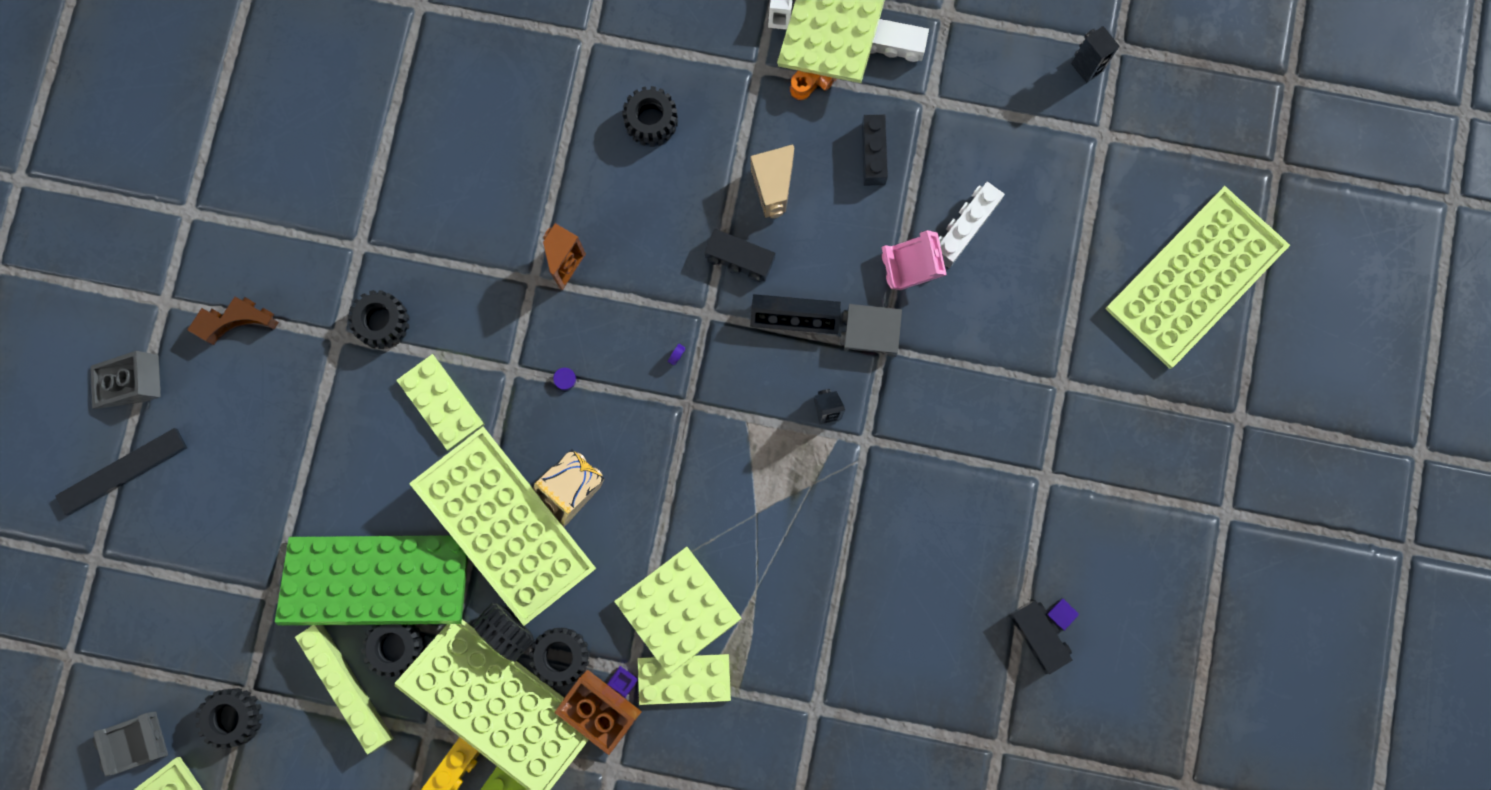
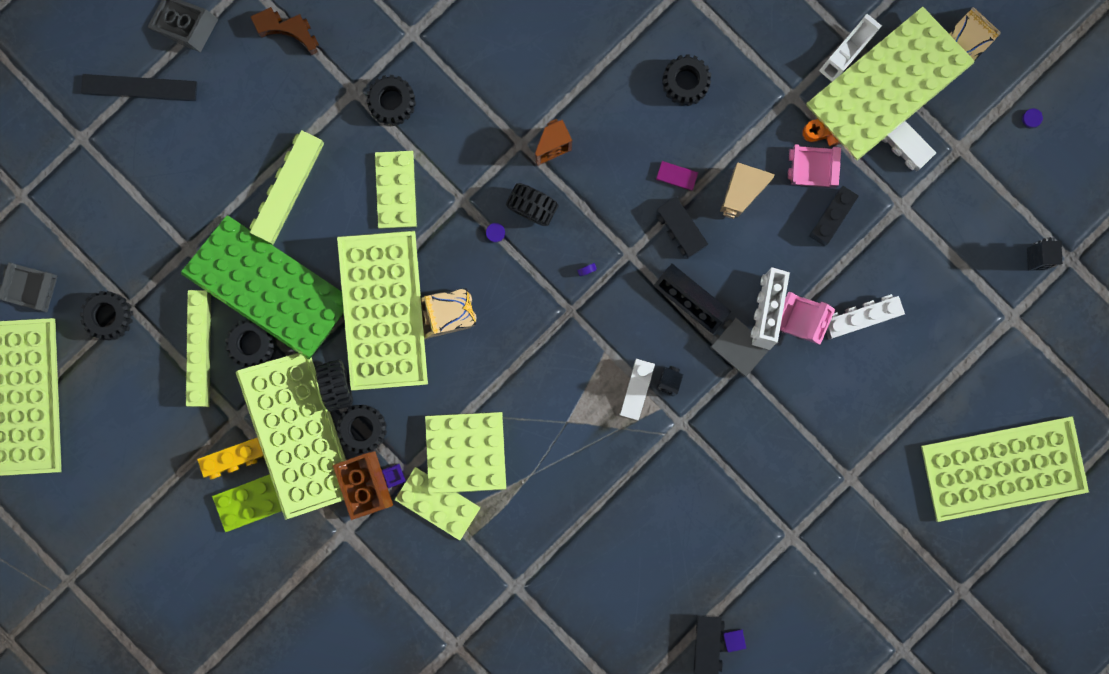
camera: 30 degrees right, 5 degrees up
none -> yellowish green brick [250,130,324,245]
none -> black tyre [506,183,559,226]
none -> white slope [620,359,655,420]
none -> magenta tile [656,161,698,191]
none -> white brick [751,267,790,350]
none -> bright pink panel [788,144,841,188]

